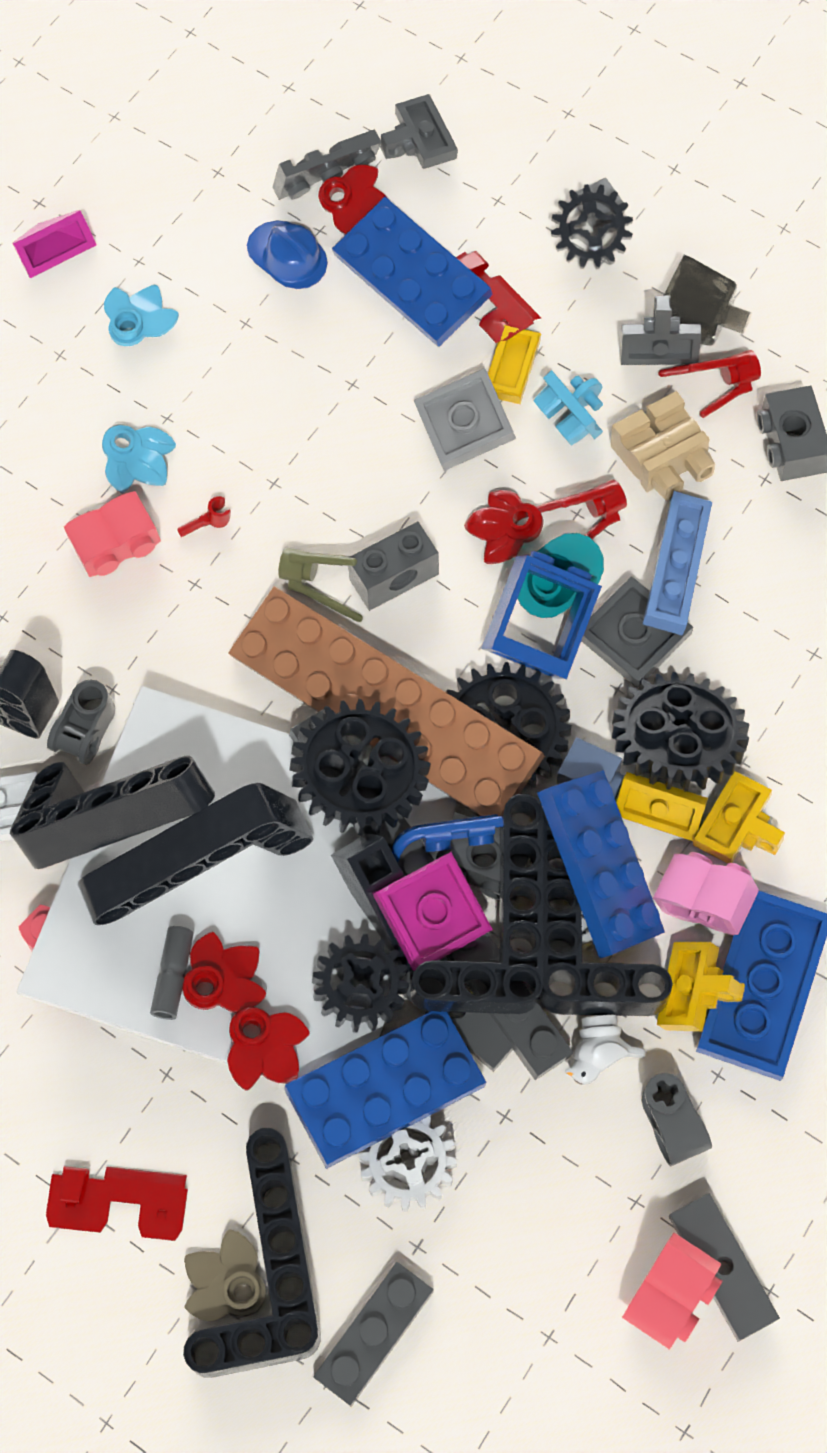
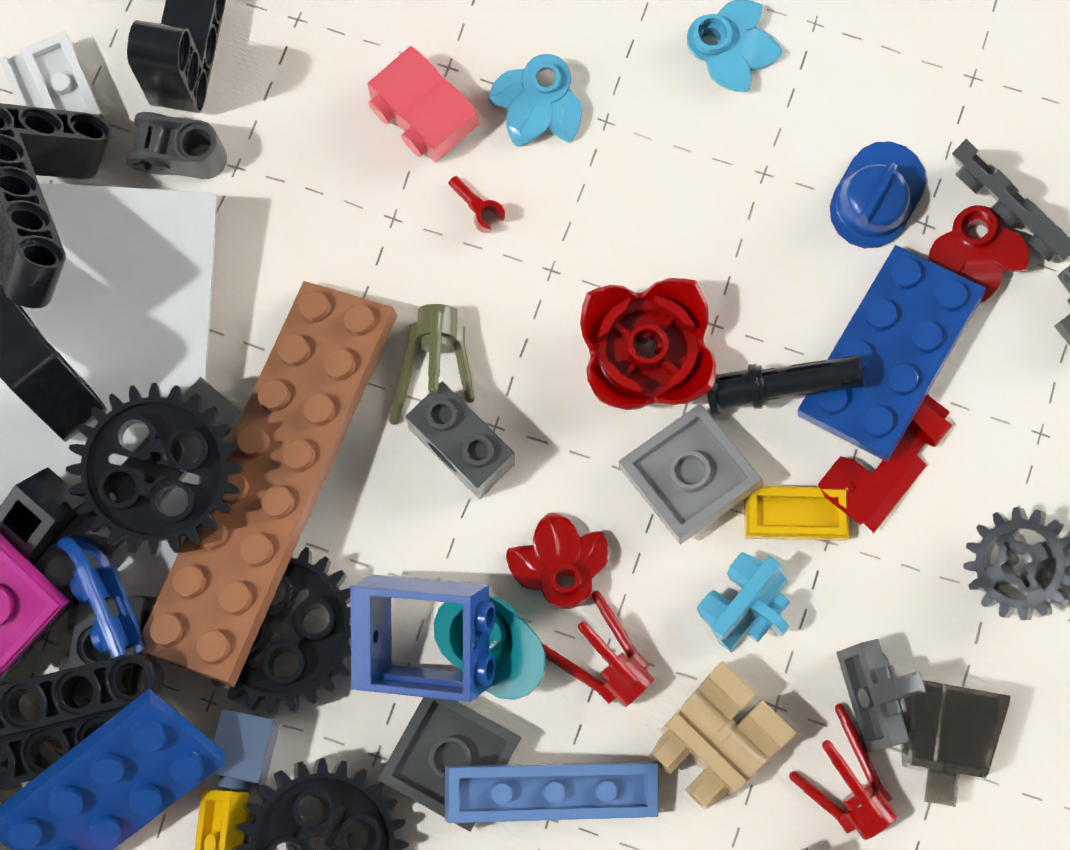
camera: 70 degrees right, 10 degrees up
none -> red brick [580,278,716,410]
none -> black pin [707,354,864,416]

